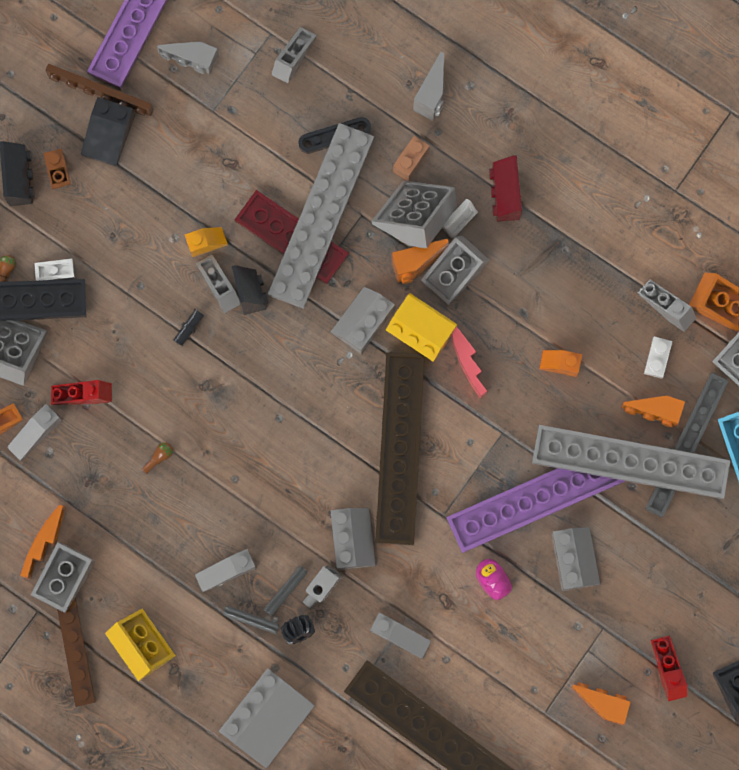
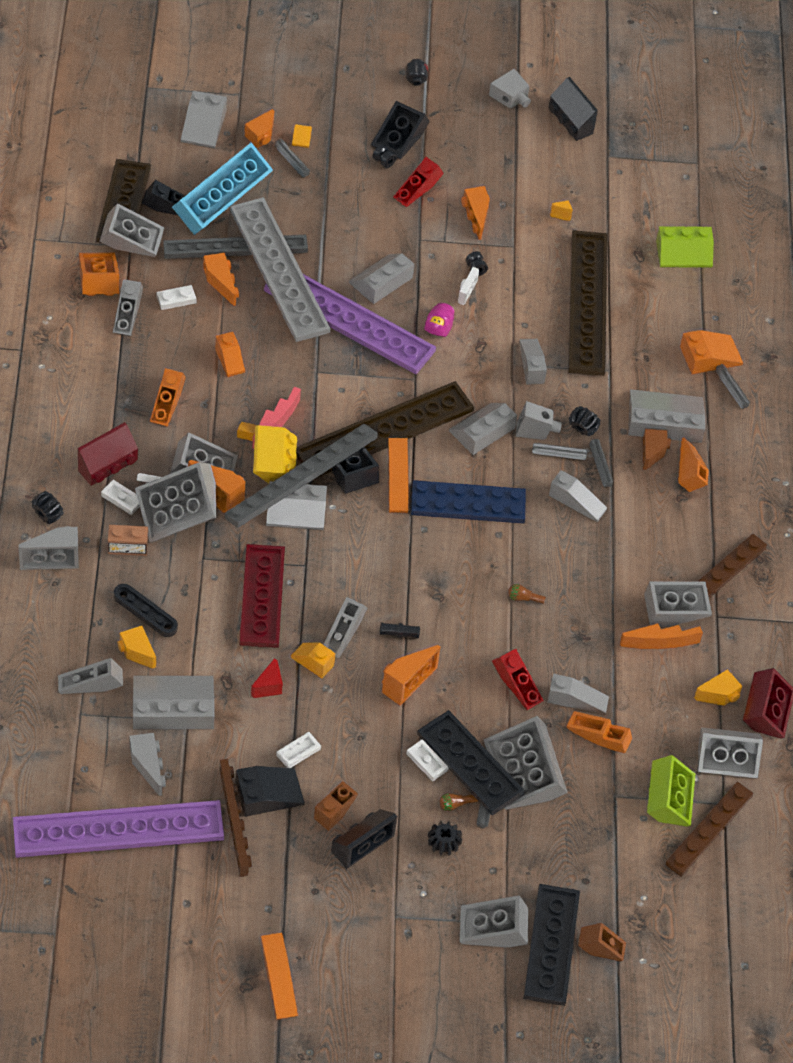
camera: 130 degrees left, 25 degrees down
yellow slope [105,608,176,681] -> none
black slope [232,265,268,315] -> none
light grey plate [268,123,374,309] -> none
none -> black gear [31,491,64,524]
none -> white plate [101,480,140,515]
none -> light orange slope [117,626,156,669]
none -> light grey slope [133,676,215,729]
none -> orange slope [150,368,186,427]
none -> dark grey plate [225,424,377,528]
none -> light orange slope [237,422,258,441]
none -> red slope [251,658,283,698]
none -> white plate [276,732,321,768]
none -> black slope [332,447,379,494]
none -> black wheel [372,144,397,169]
none -> orange slope [382,645,441,706]
none -> orange slope [388,438,408,513]
none -> dark blue plate [411,480,526,524]
none -> white plate [458,267,479,305]
none -> black wheel [465,251,488,276]
none -> dark orange slope [642,429,671,470]
none -> orange slope [678,437,709,492]

